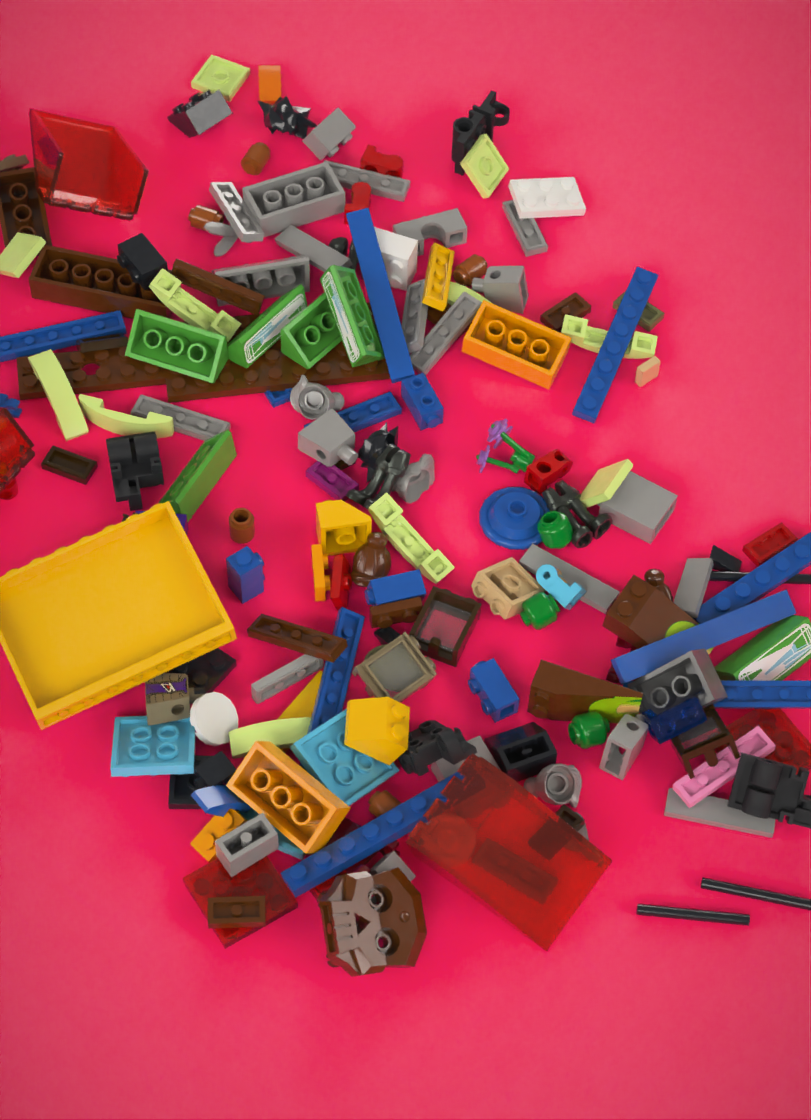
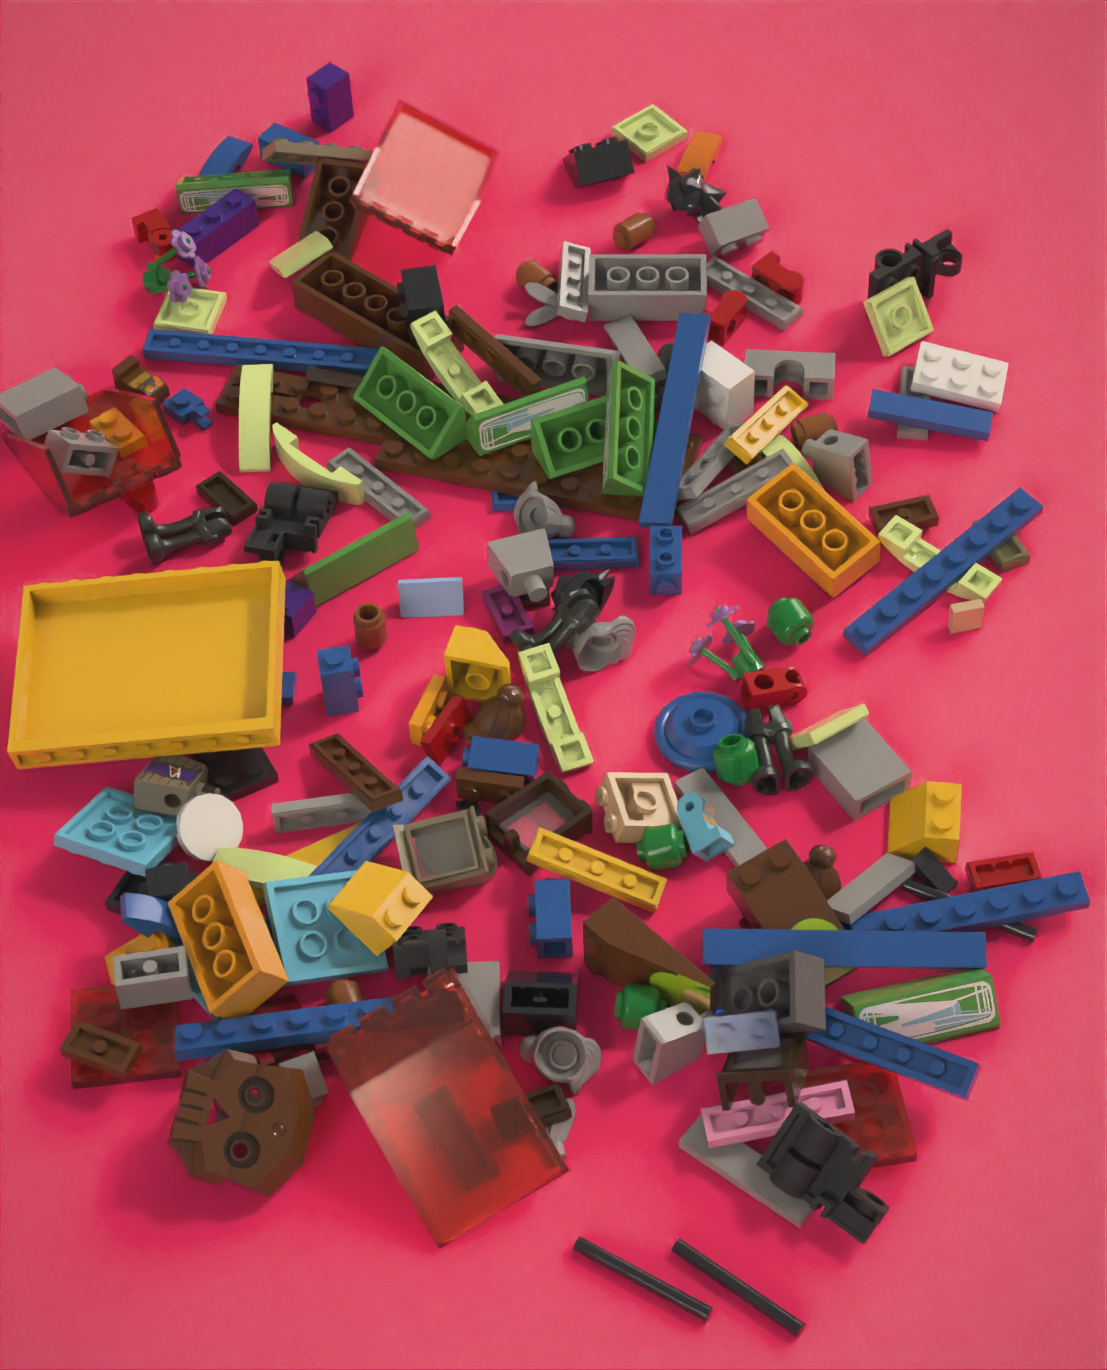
camera: 30 degrees right, 5 degrees down
none -> pearl dark grey piece [137,507,232,564]
none -> light blue slope [398,577,464,618]
none -> yellow tile [525,827,667,913]
none -> green head [766,597,815,646]
none -> blue tile [867,389,993,441]
none -> yellow slope [887,781,962,863]

